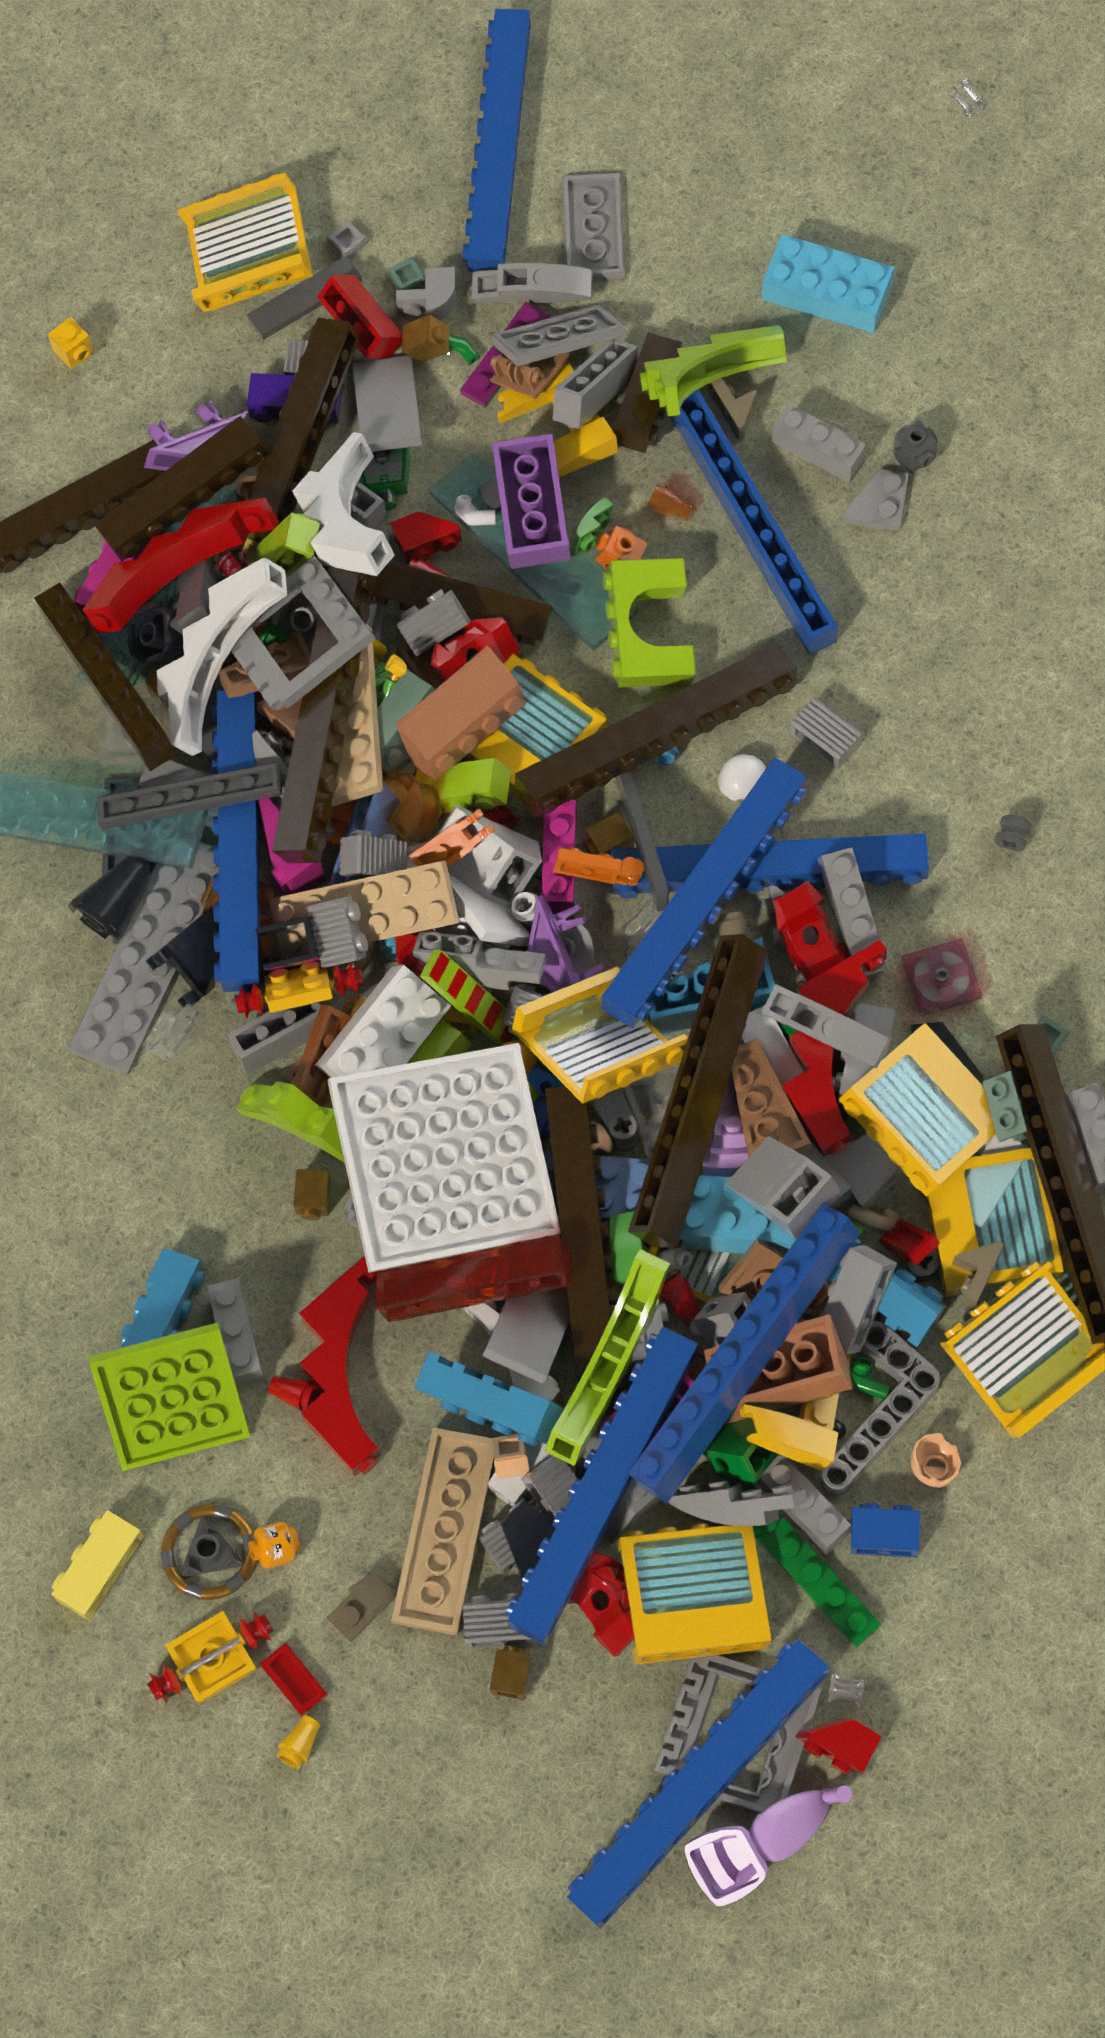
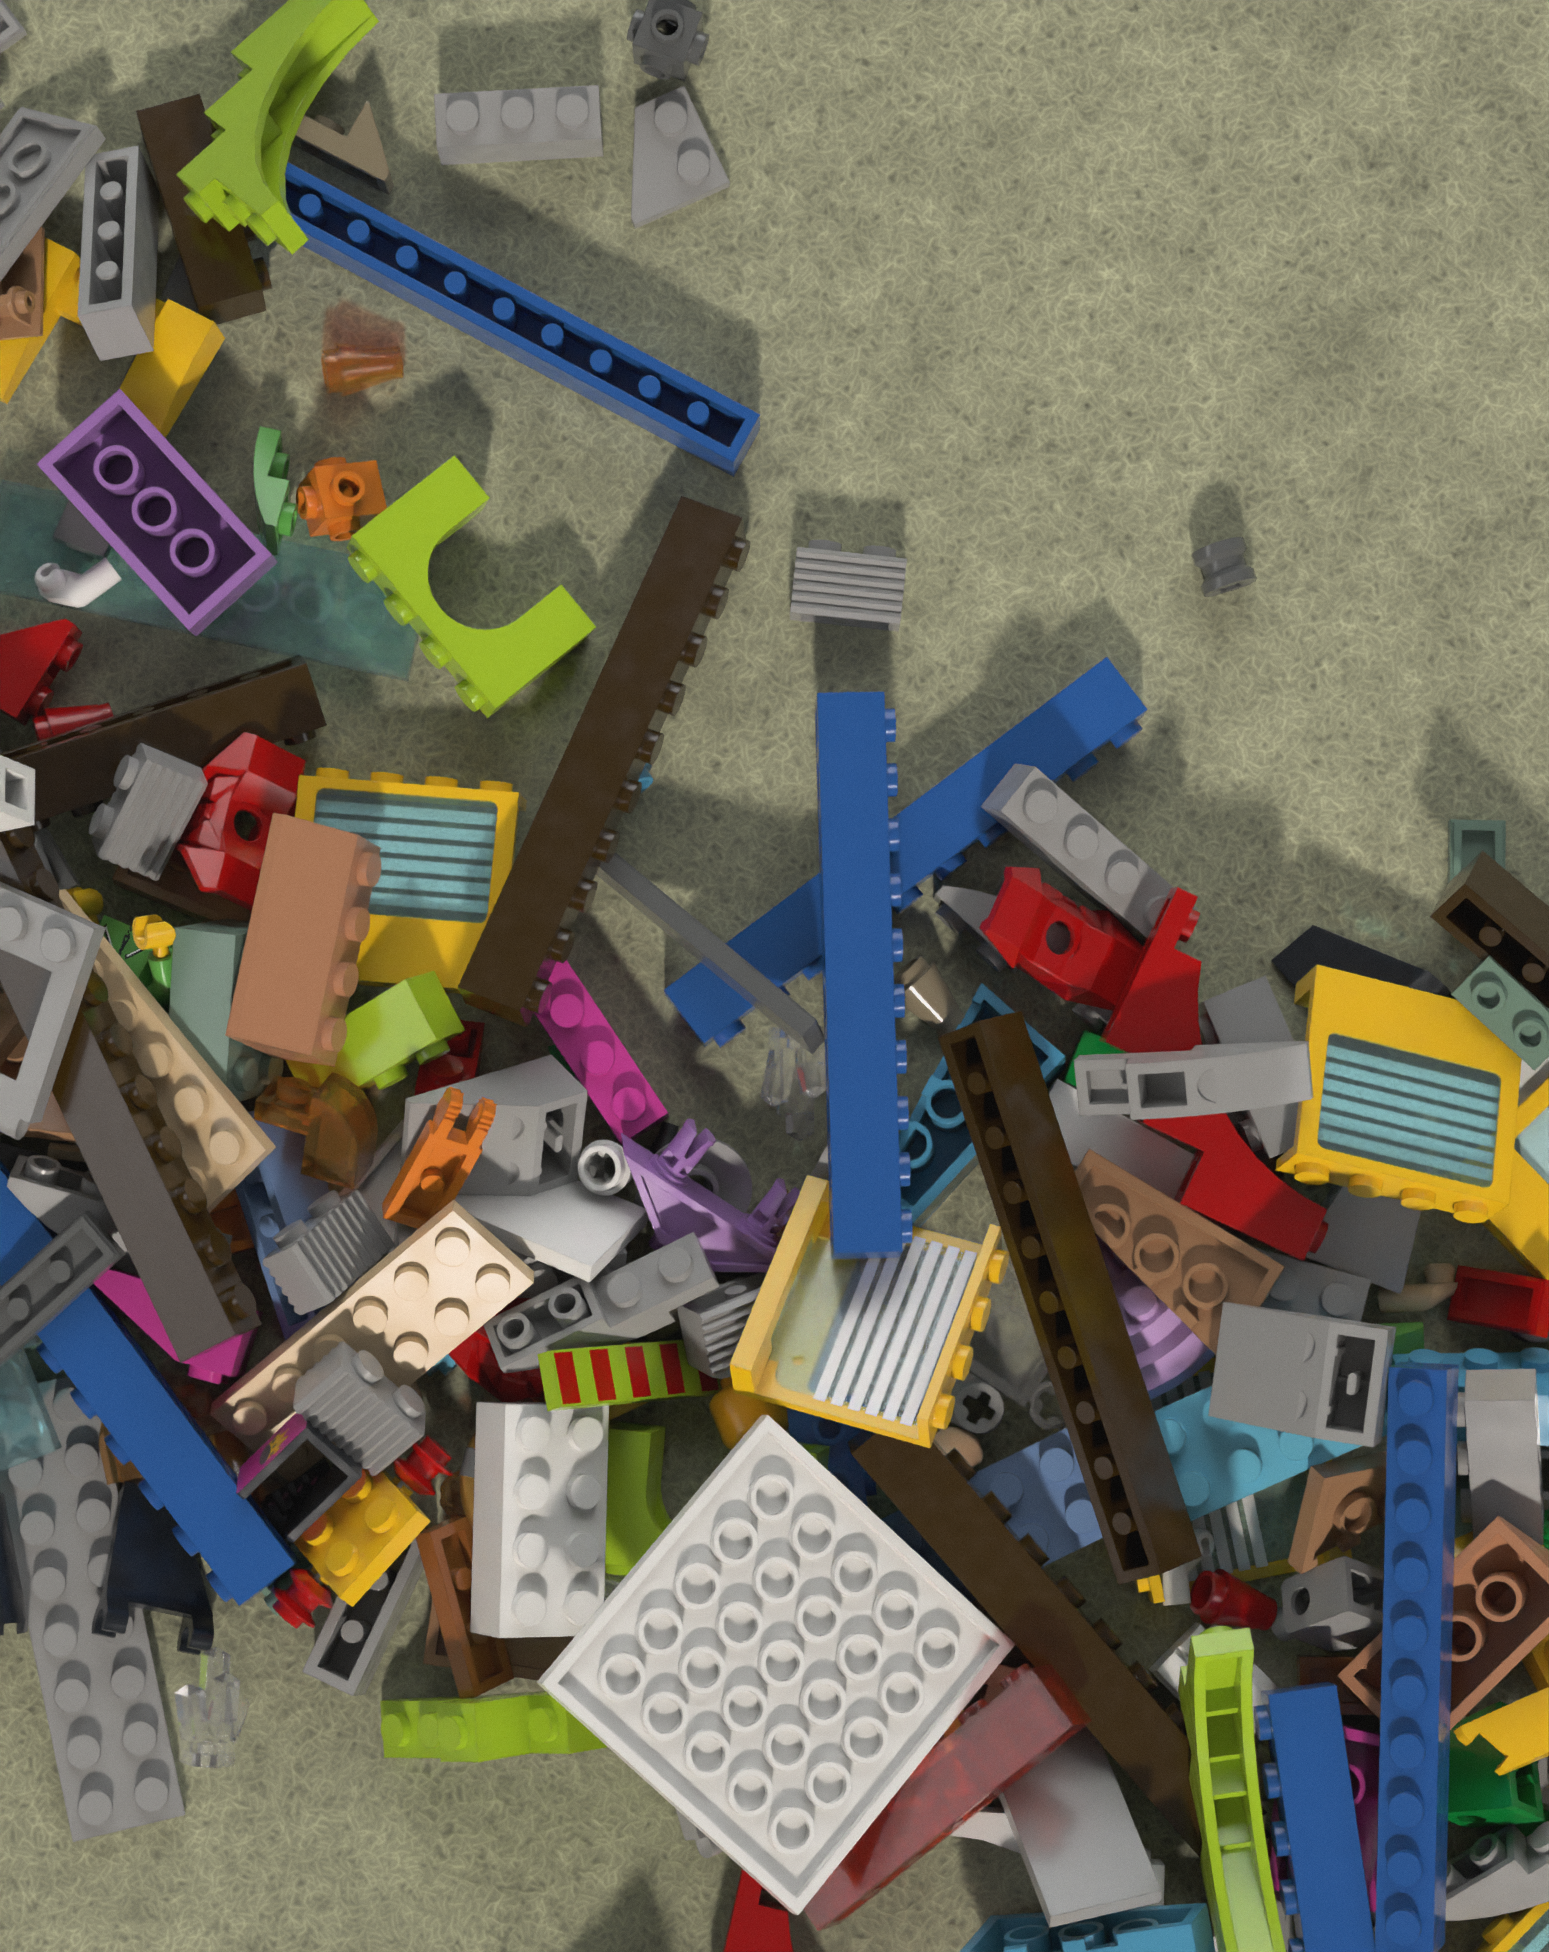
camera: 45 degrees left, 15 degrees up
pearl gold brick [293,1169,331,1221] -> none
orange hinge [553,847,645,886] -> none
pearl gold brick [584,812,635,856] -> none
bright green slope [609,1211,649,1285] -> none
white hair [717,754,766,801] -> none
clear pink piece [901,938,982,1016] -> none

